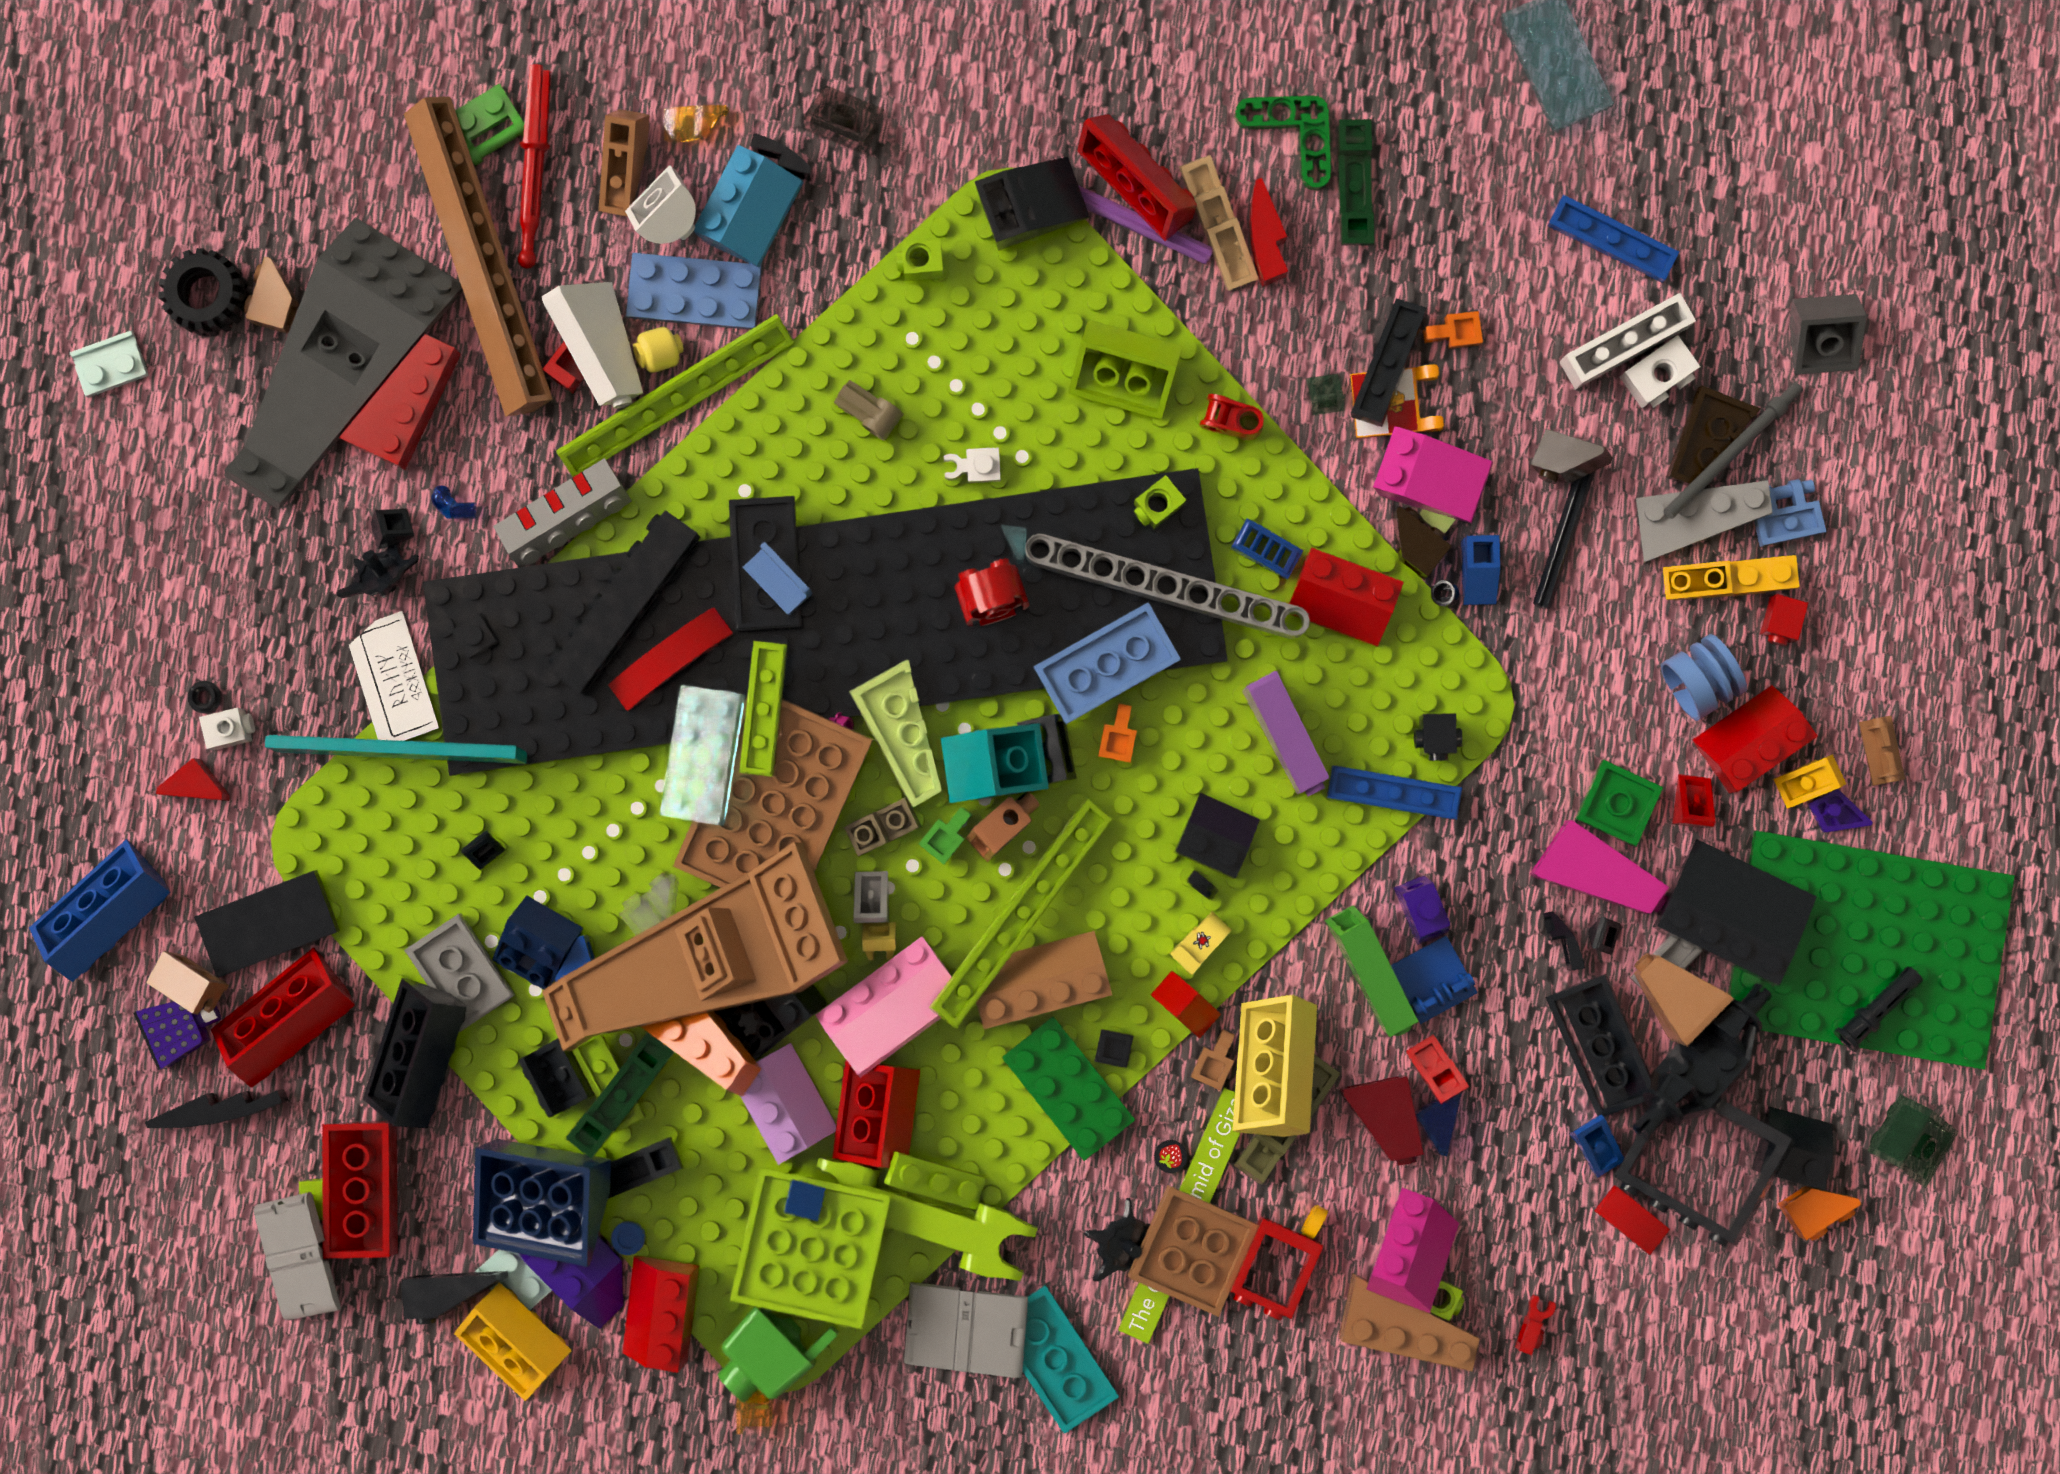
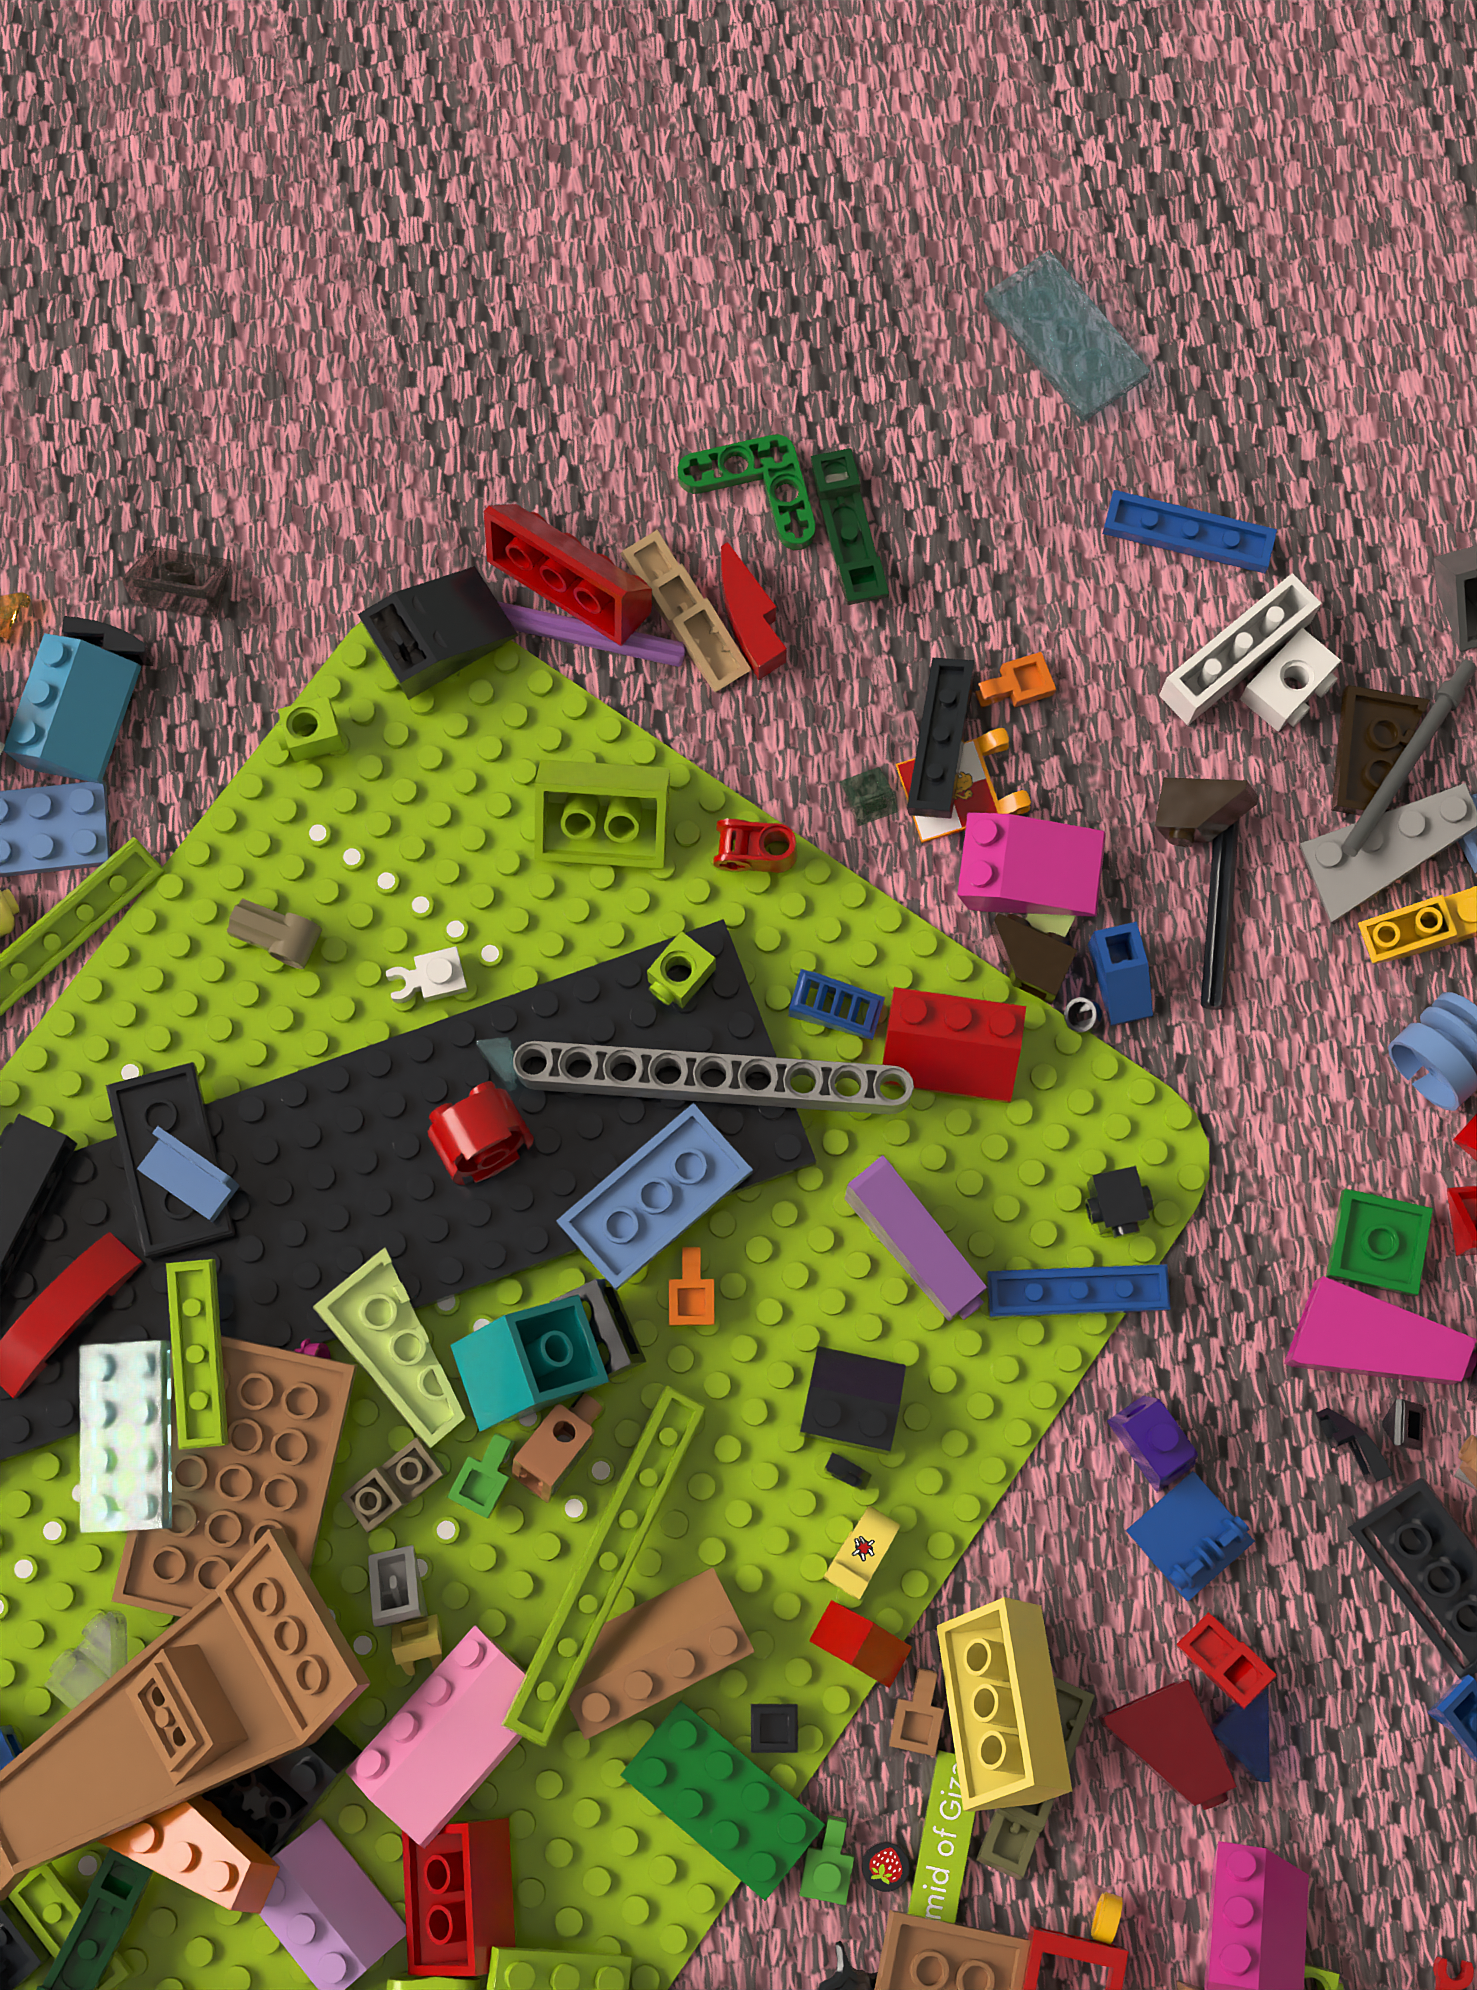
camera: 10 degrees left, 10 degrees down
bright green slope [1325,905,1418,1037] -> none
none -> bright green plate [799,1815,854,1905]

